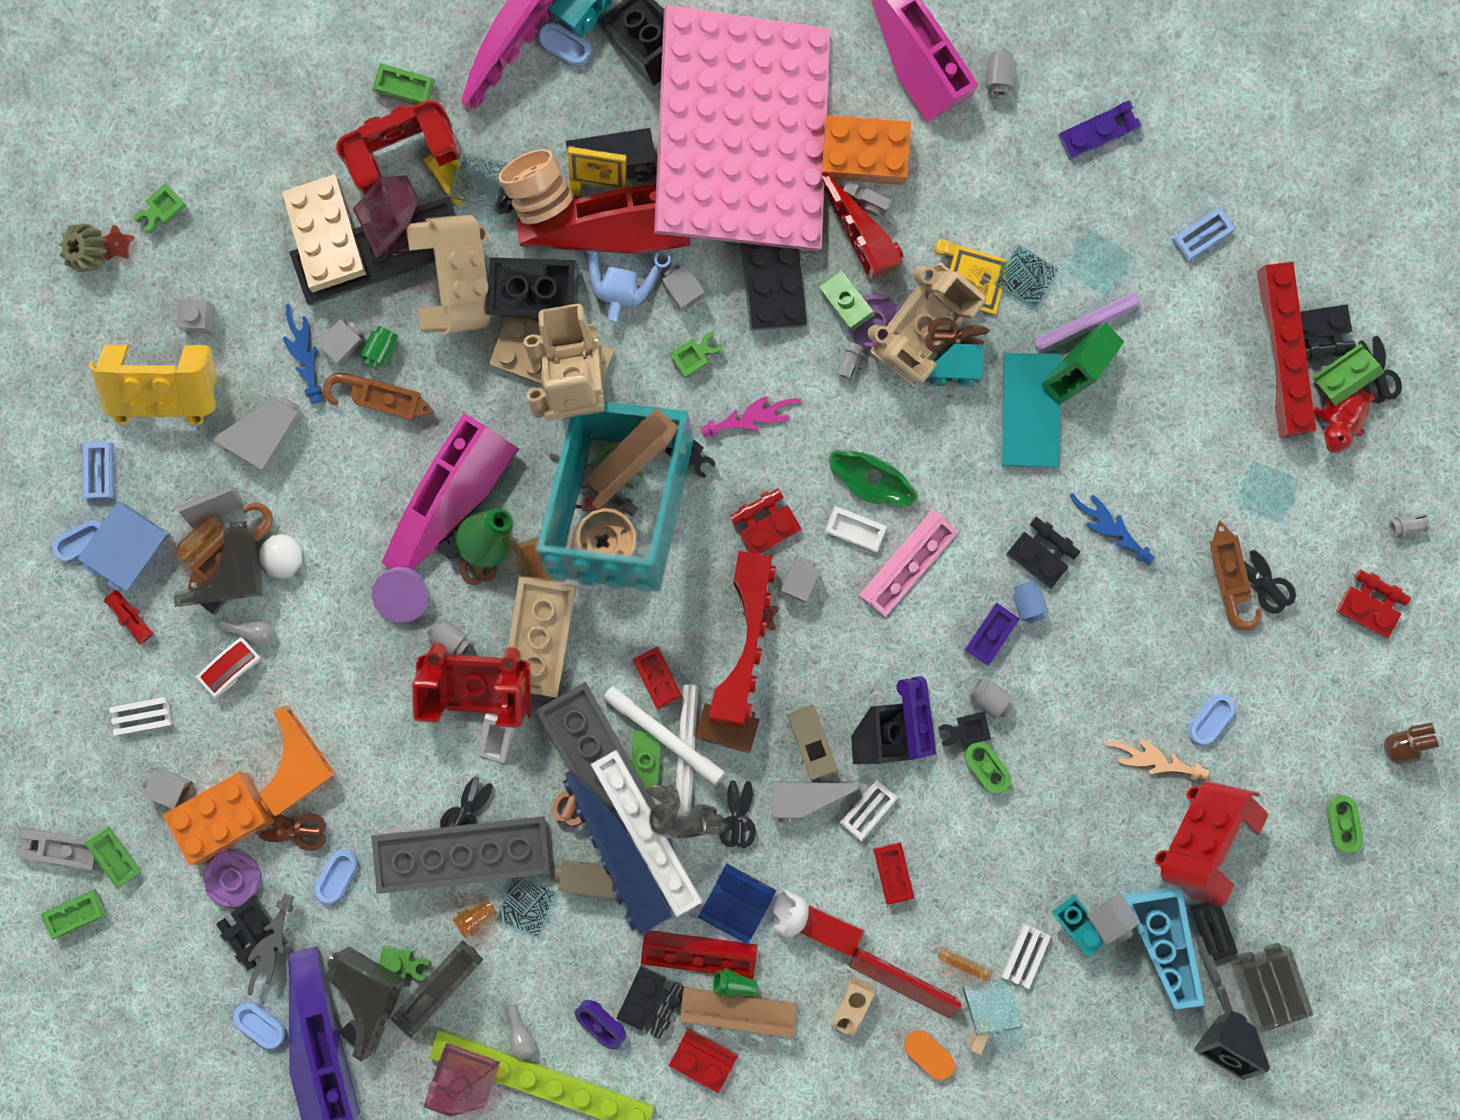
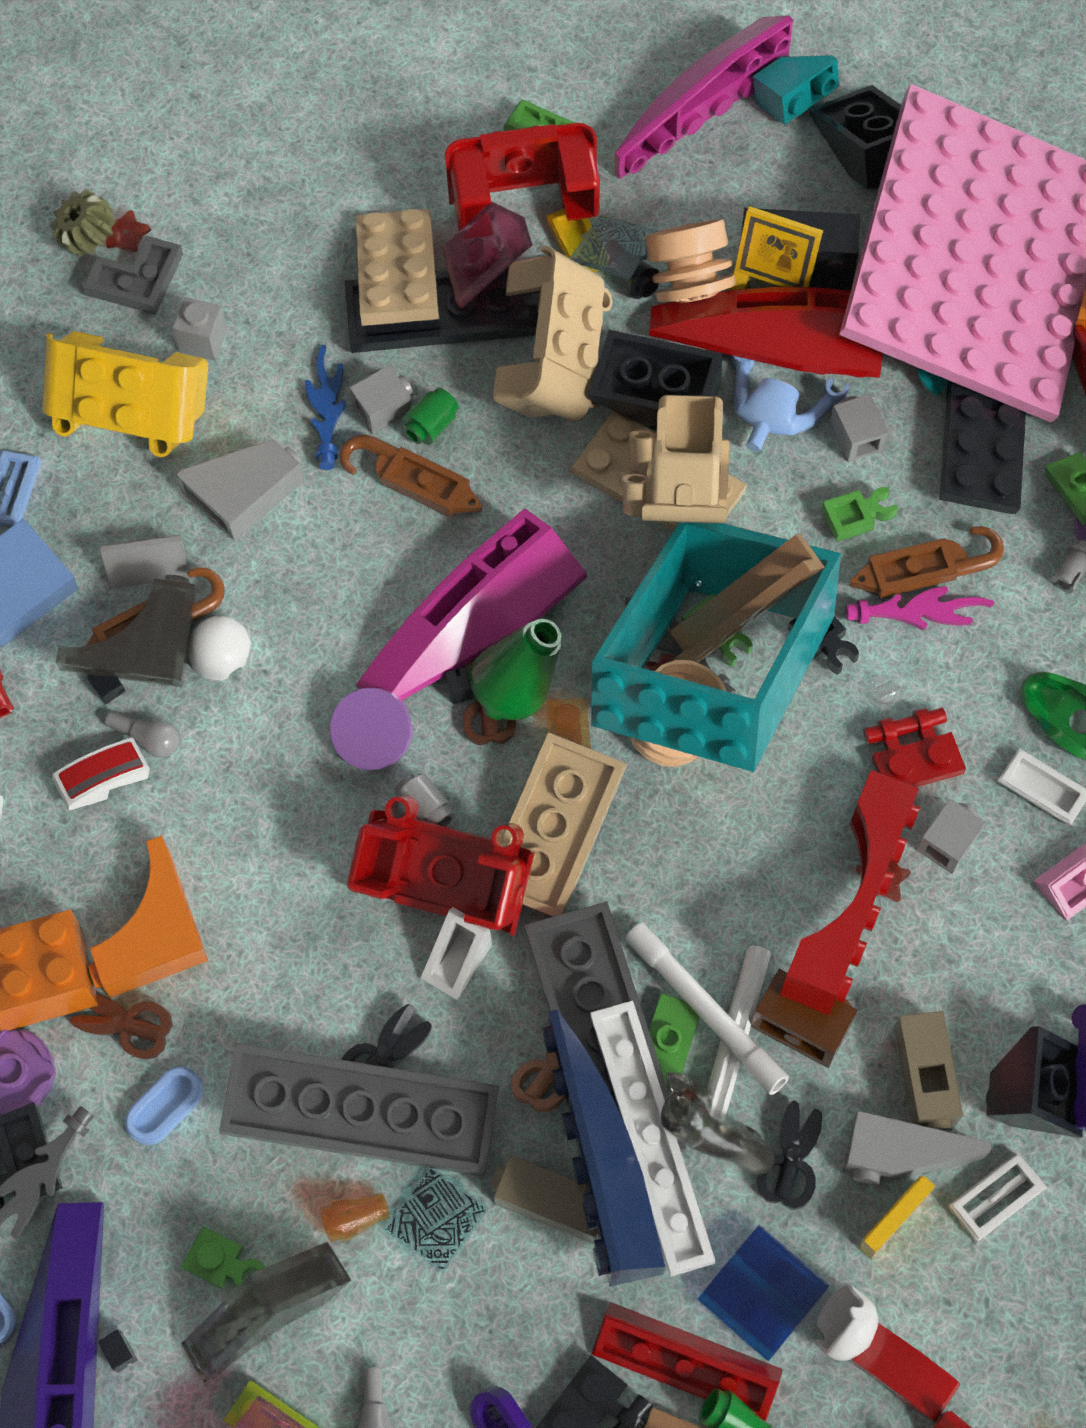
camera: 15 degrees right, 20 degrees down
bright green plate [133,183,187,234] -> none
clear orange tile [174,515,223,563] -> none
clear smoke arch [325,946,406,1062] -> none
light blue tile [538,23,591,67] -> none
red plate [632,646,684,710] -> none
red plate [873,842,914,905] -> none
none -> dark grey plate [83,236,183,314]
none -> dark orange plate [849,526,1004,599]
none -> yellow tile [859,1175,936,1259]

